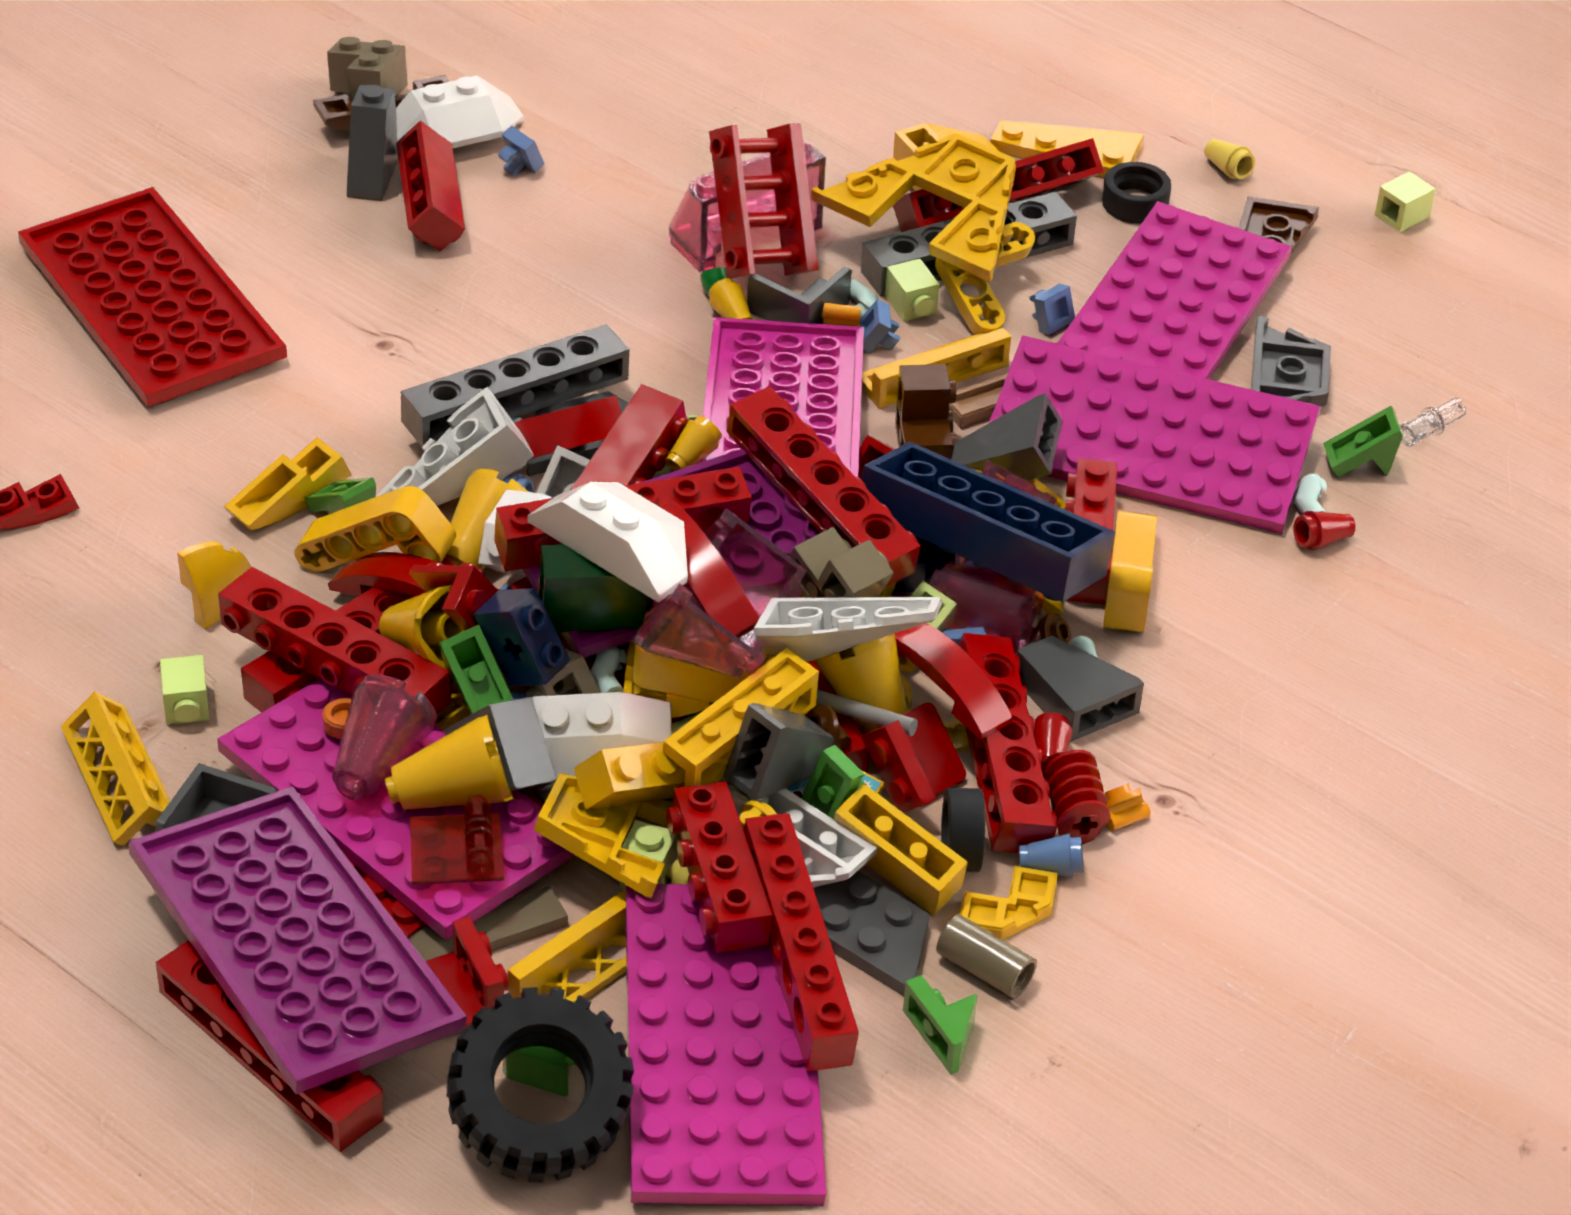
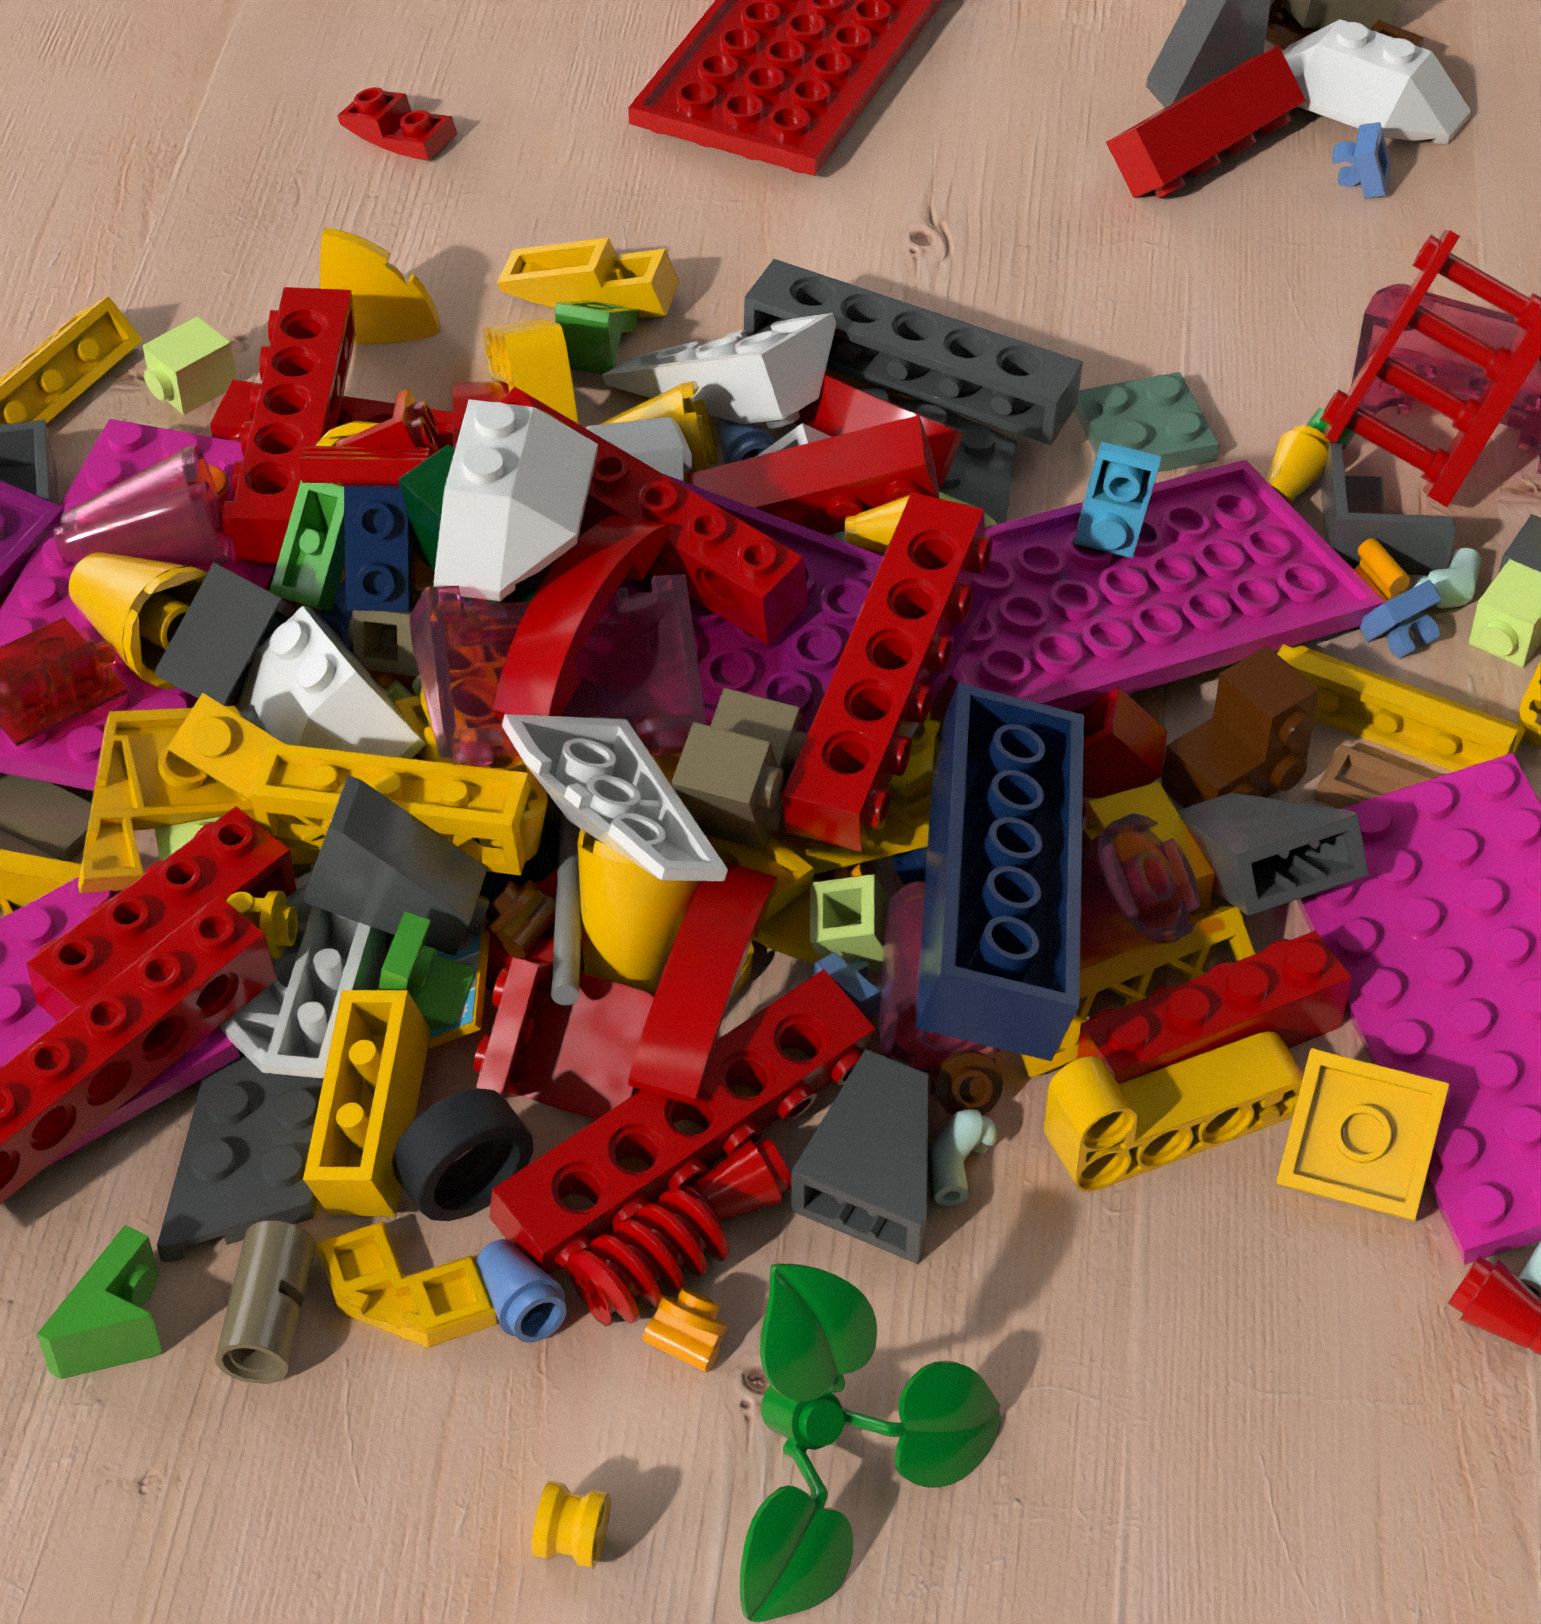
camera: 60 degrees right, 5 degrees up
none -> red tile [298,446,430,484]
none -> yellow wheel [532,1481,611,1569]
none -> green plant [739,1263,1001,1622]
none -> sand green plate [1074,372,1219,472]
none -> medium azure slope [1074,441,1162,558]
none -> yellow plate [1276,1048,1449,1222]

